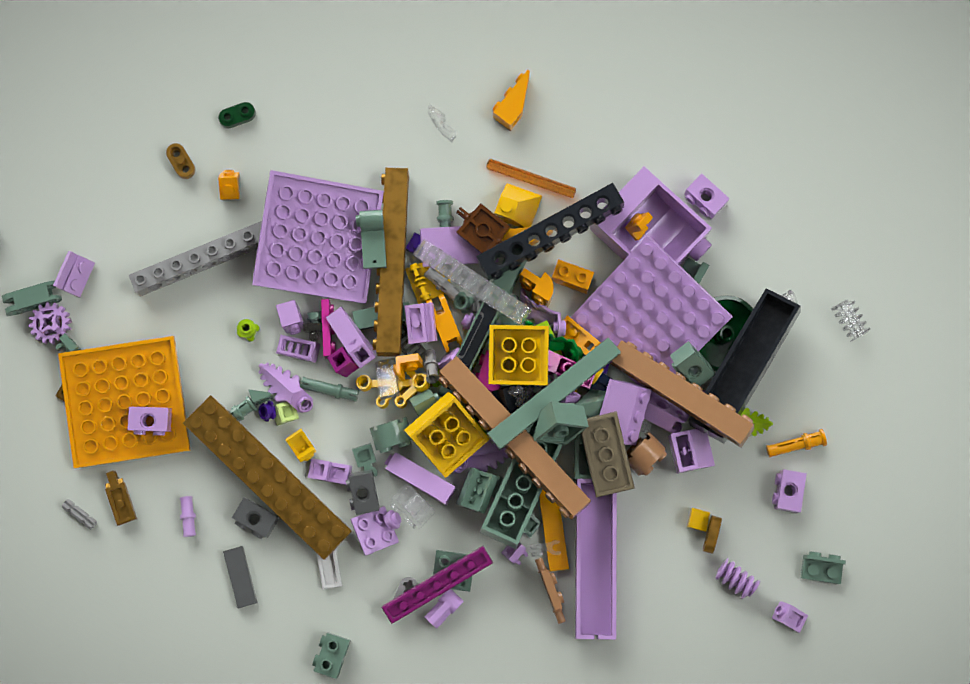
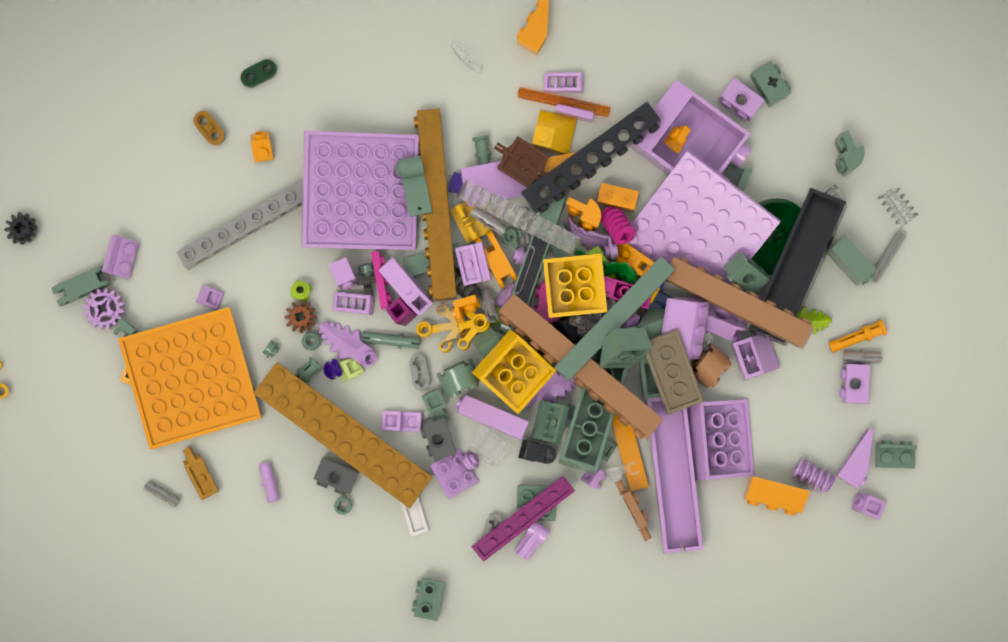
camera: 10 degrees left, 5 degrees up
lavender brick [128,407,172,435] -> none
dark grey tile [223,546,258,609] -> none
sand green slope [248,389,274,405] -> none
yellow bracket [285,429,316,462] -> none
yellow slope [687,508,710,532] -> none
pearl gold beam [703,515,722,554] -> none
none -> lavender slope [196,285,224,310]
none -> sand green plate [262,340,280,358]
none -> dark orange gear [284,301,317,334]
none -> sand green plate [302,332,321,351]
none -> sand green bush [334,497,352,515]
none -> light grey beam [409,354,430,391]
none -> black piece [518,439,556,464]
none -> lavender slope [544,72,584,93]
none -> lavender tile [555,104,594,123]
none -> dark pink piece [600,206,636,245]
none -> lavender slope [688,399,755,481]
none -> light orange slope [743,476,810,516]
none -> sand green brick [750,61,791,108]
none -> sand green brick [827,235,877,286]
none -> sand green brick [835,131,865,177]
none -> lavender slope [835,428,874,489]
none -> light grey axle [843,350,882,365]
none -> light grey axle [871,231,906,283]

